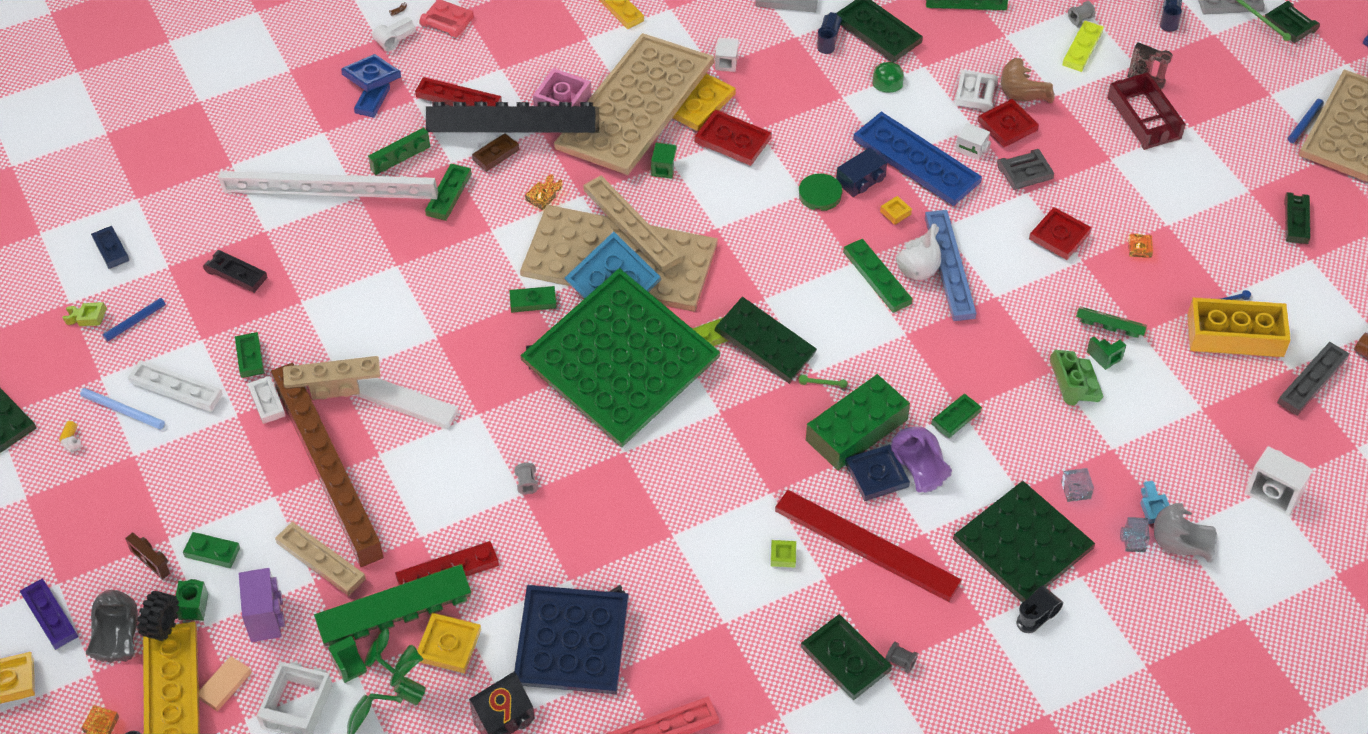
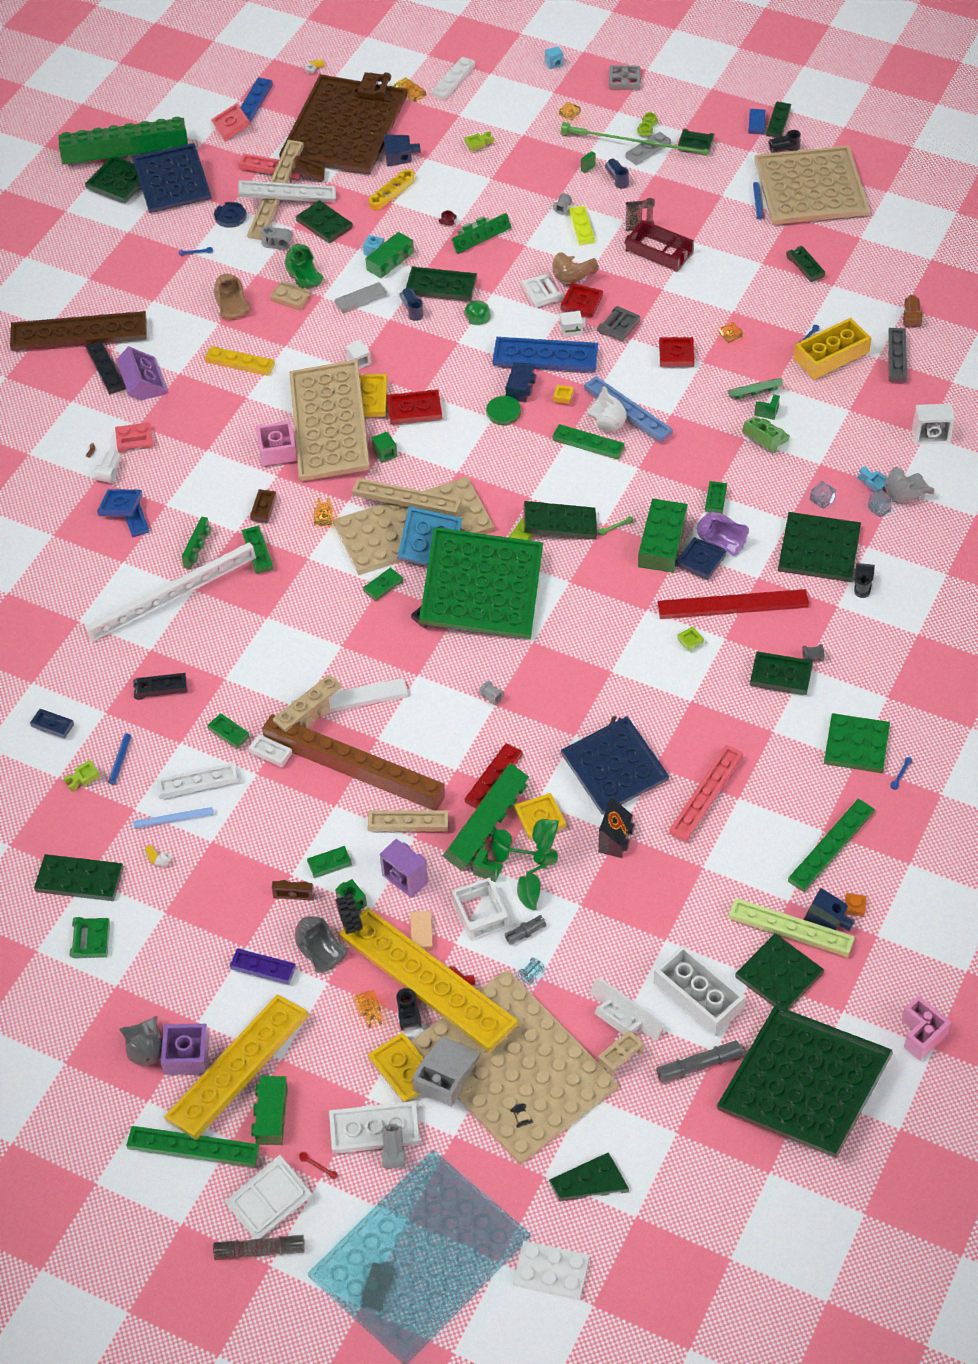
camera: 35 degrees left, 0 degrees up
red plate [415,77,502,106] -> none
black brick [426,102,599,133] -> none

